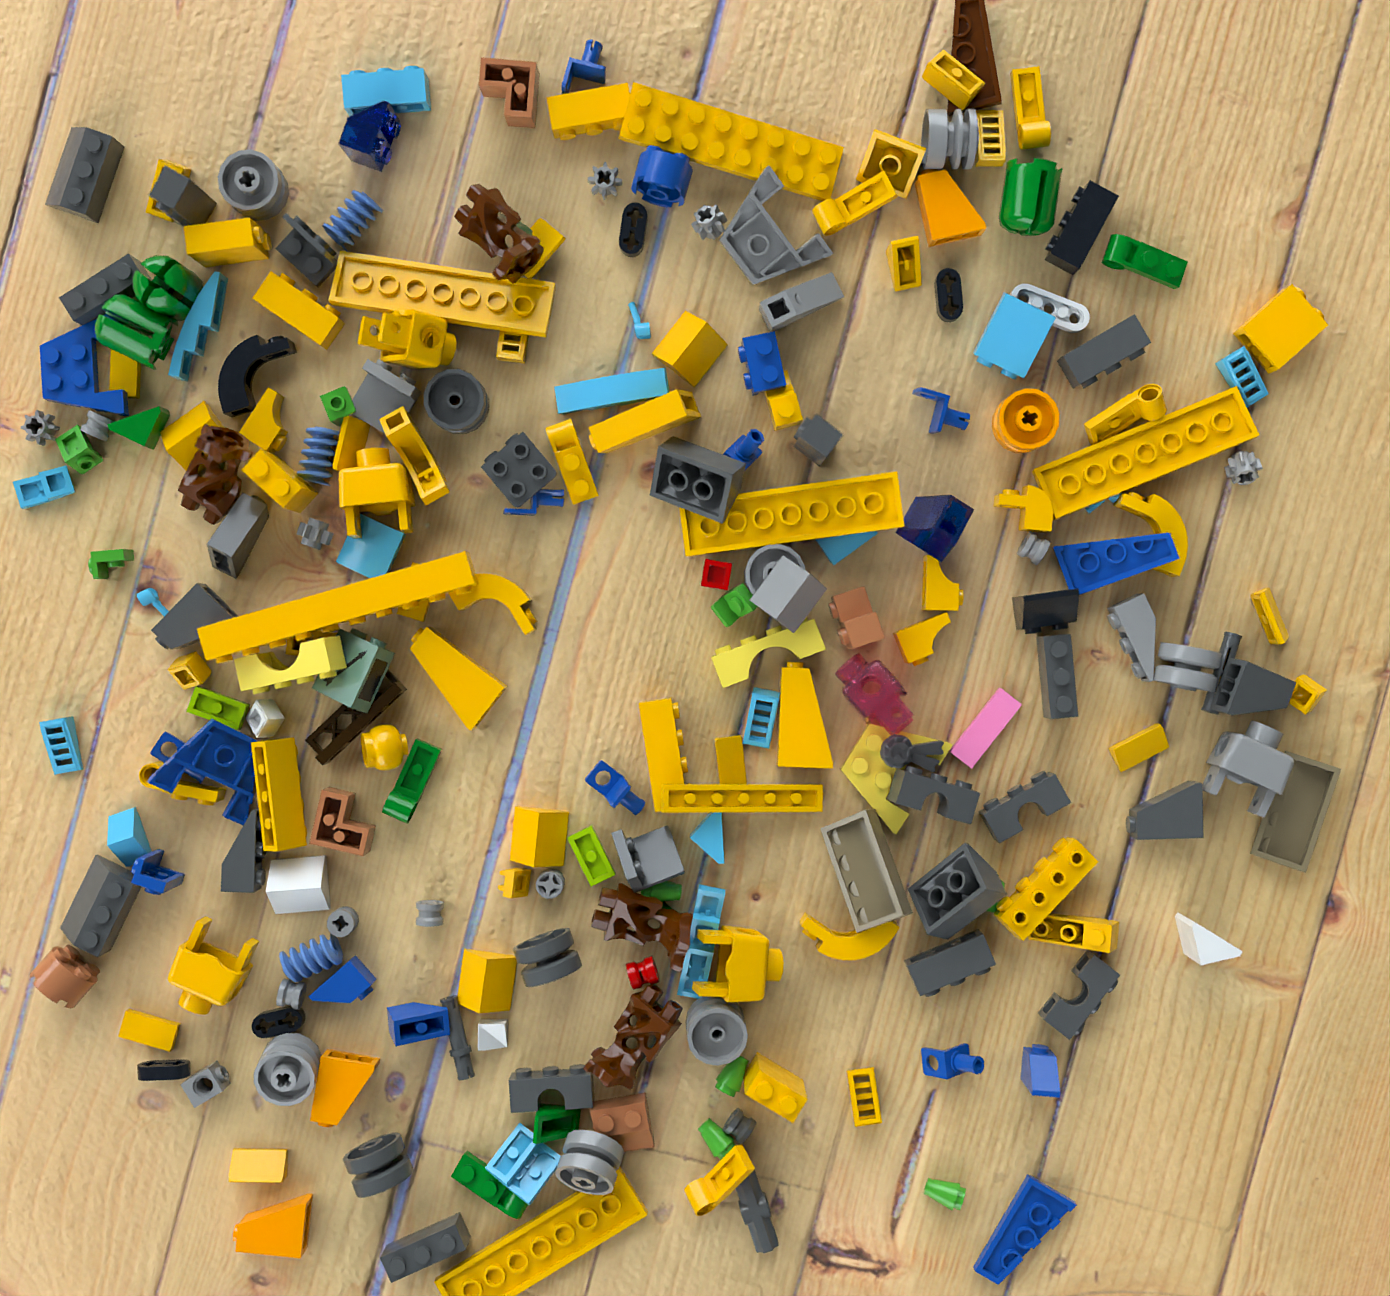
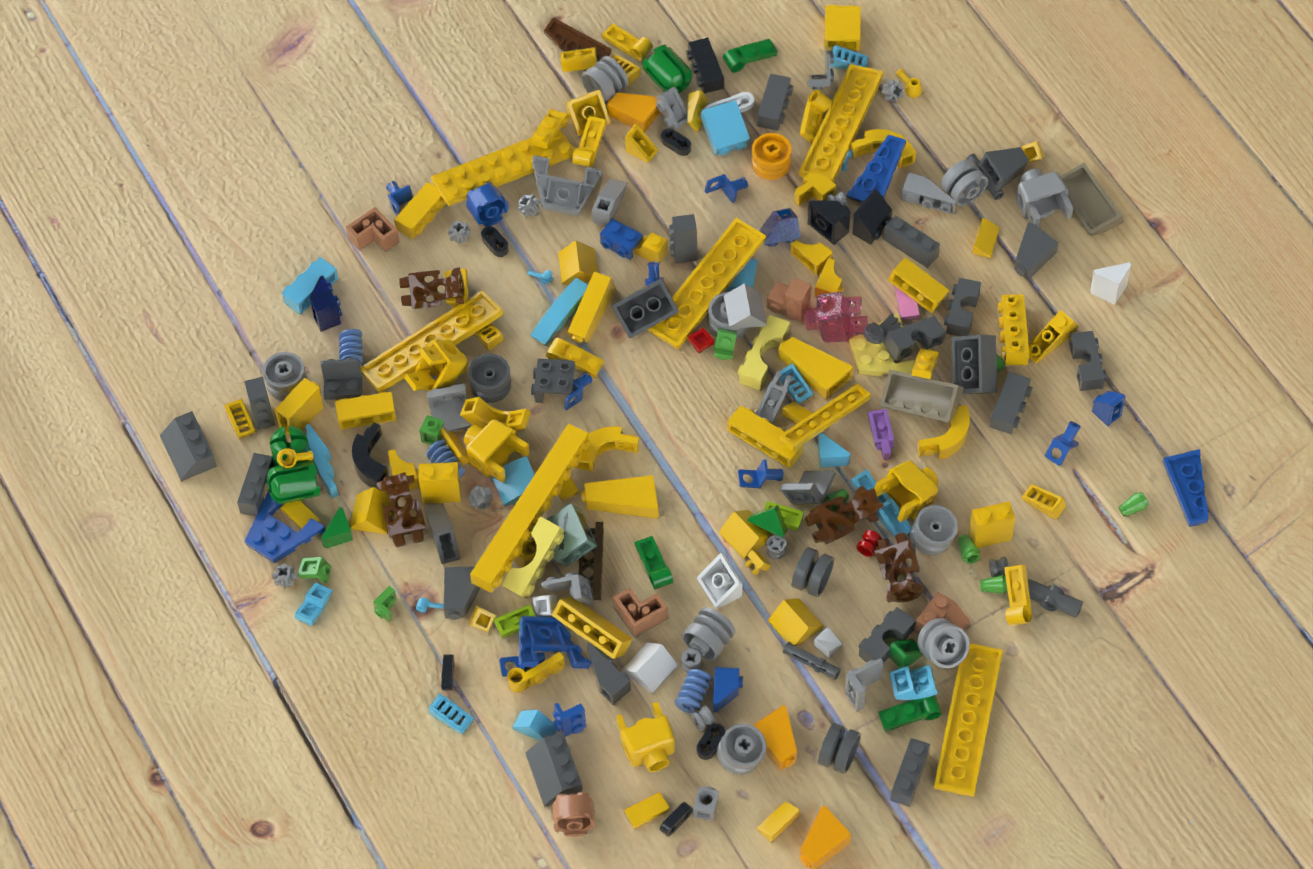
camera: 40 degrees left, 30 degrees down
light grey wheel [80,410,115,442] -> none
yellow piece [361,725,408,770] -> none
blue slope [387,1002,450,1046] -> none
light grey wheel [416,900,444,927] -> none
yellow slope [1250,588,1289,645] -> none
none -> yellow bar [276,448,313,468]
none -> black beam [441,654,454,691]
none -> yellow plate [530,108,569,149]
none -> light grey bracket [541,572,594,605]
none -> light grey bracket [655,87,688,130]
none -> light grey wheel [682,607,735,660]
none -> yellow slope [687,90,708,132]
none -> white slope [697,553,742,609]
none -> green slope [747,505,788,538]
none -> light grey hinge [756,370,792,424]
none -> bracket [807,46,834,90]
none -> black slope [808,201,851,245]
none -> light grey bracket [844,658,883,712]
none -> medium lavender hinge [868,409,894,460]
none -> yellow brick [888,257,950,314]
none -> yellow bar [896,68,923,98]
none -> yellow plate [912,348,939,379]

